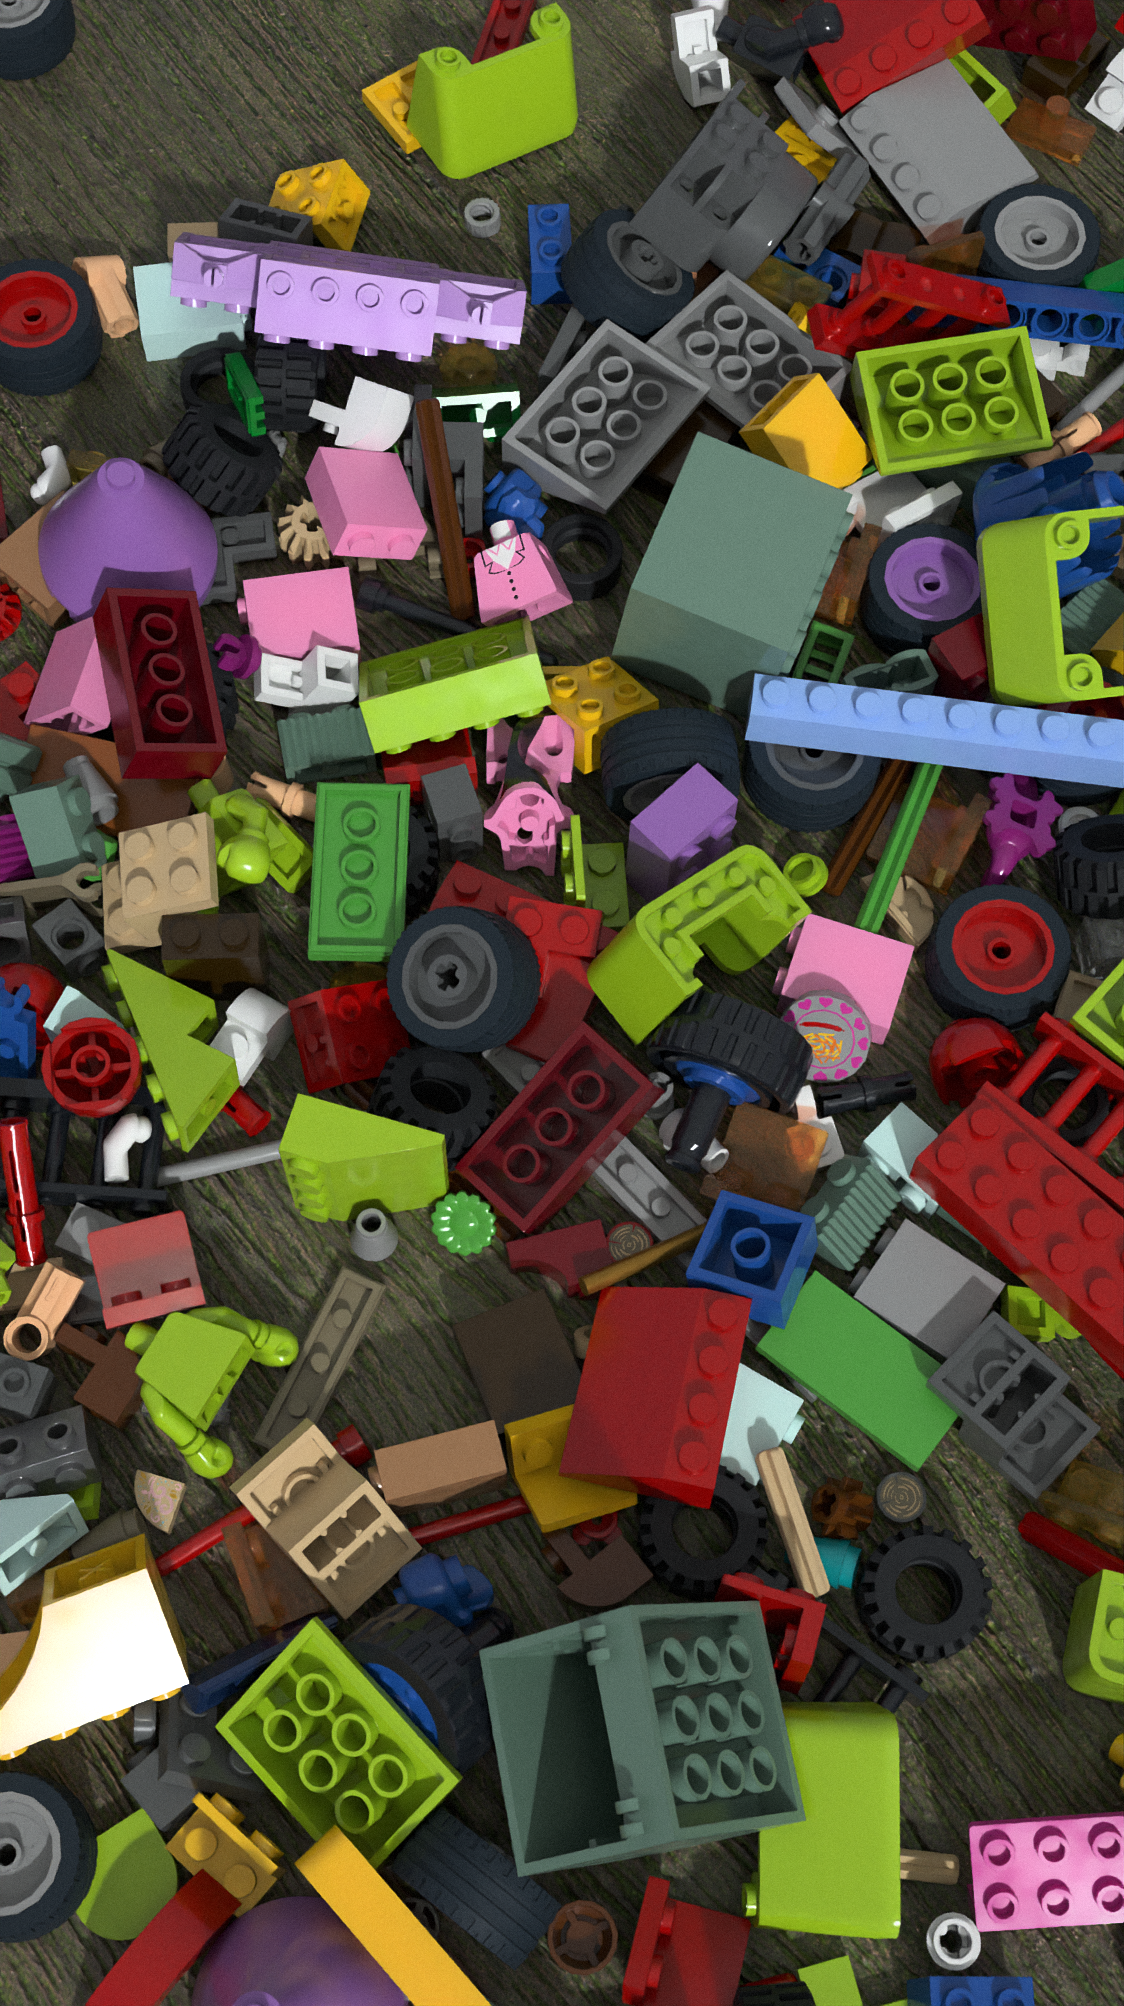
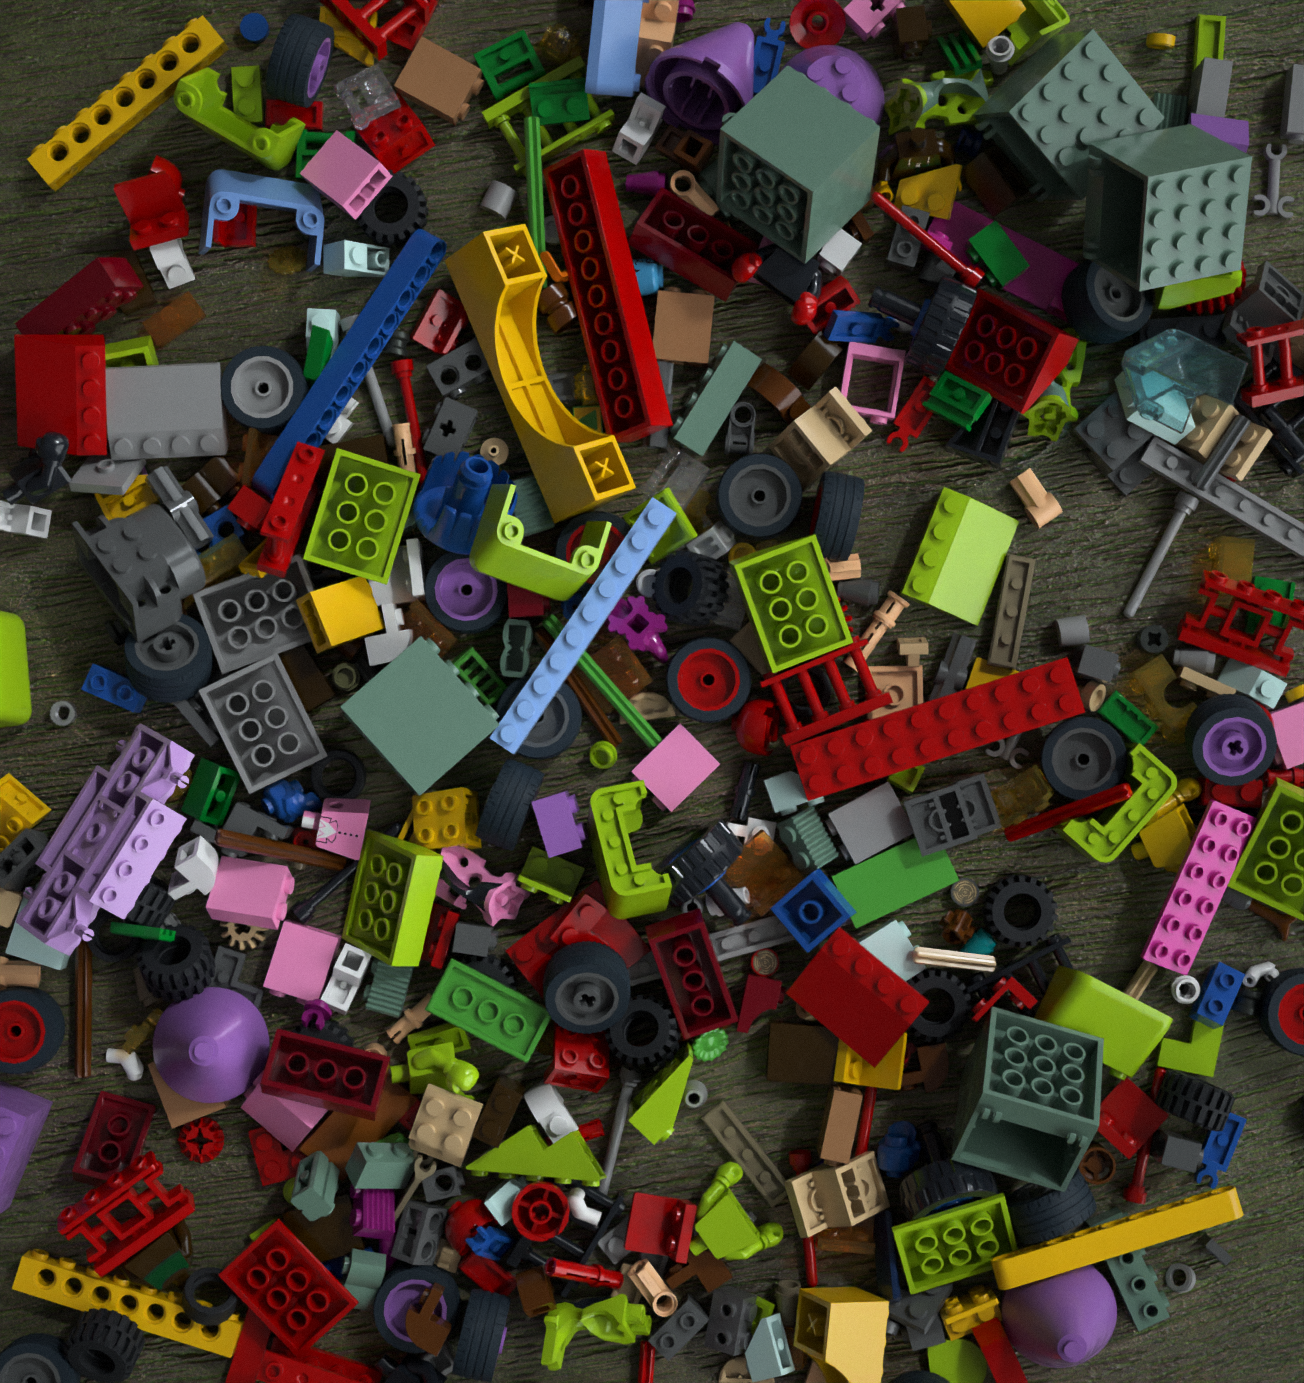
camera: 60 degrees left, 20 degrees up
light grey cone [63,755,119,826] -> none
tan tile [134,1469,187,1535] -> none
pearl gold bar [578,1222,707,1296] -> none
light grey tile [780,989,872,1083] -> none
none -> reddish brown axle [74,938,92,1078]

